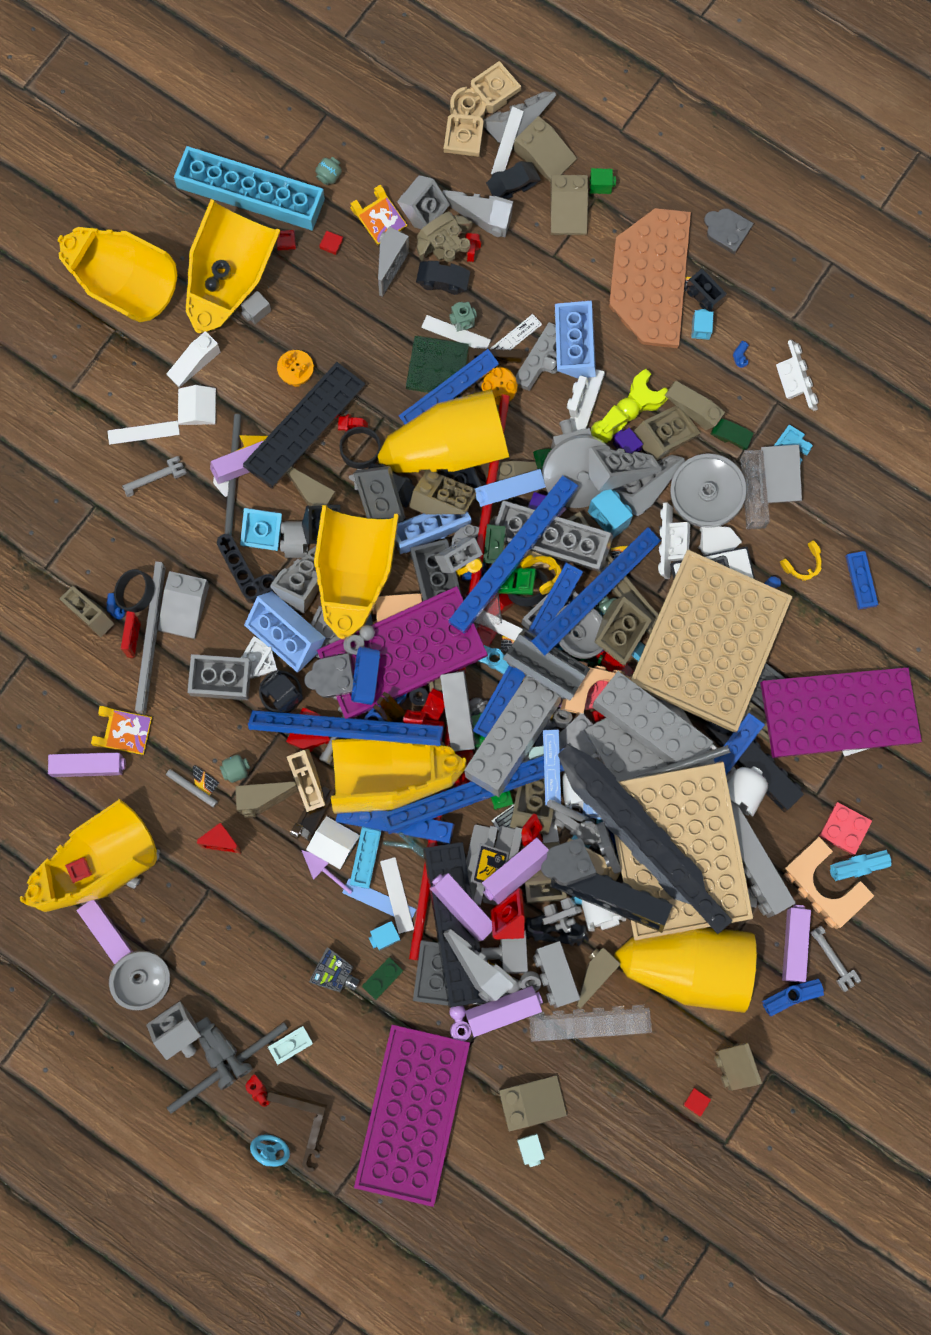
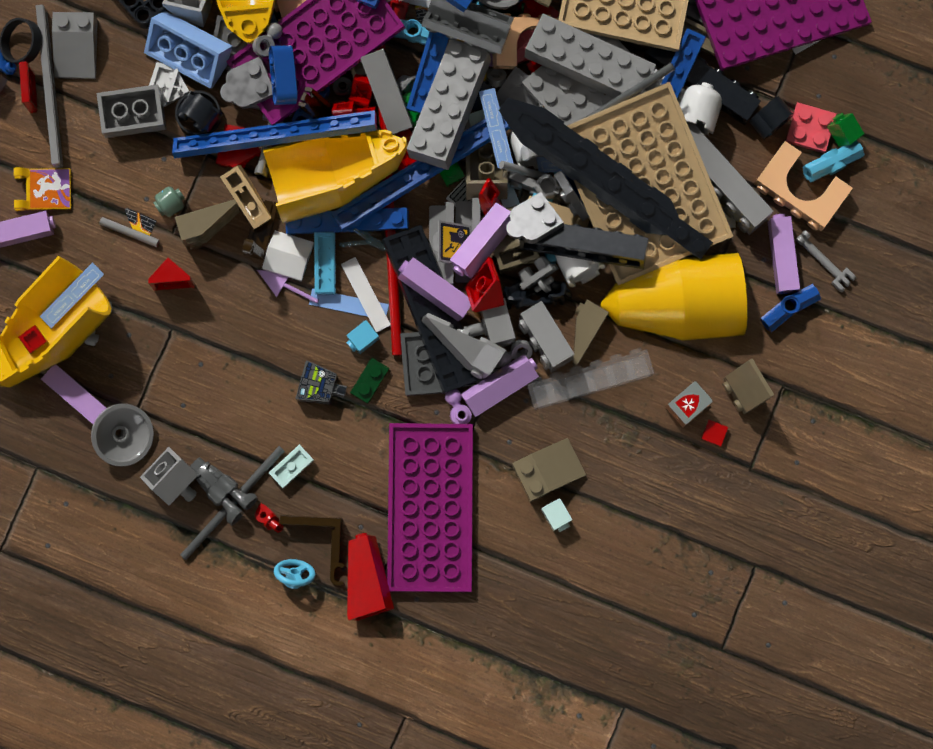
camera: 10 degrees left, 5 degrees up
none -> light blue sticker [40,262,104,328]
none -> red slope [347,533,394,621]
none -> piece [665,381,712,428]
none -> black piece [749,96,794,140]
none -> green brick [827,113,864,147]

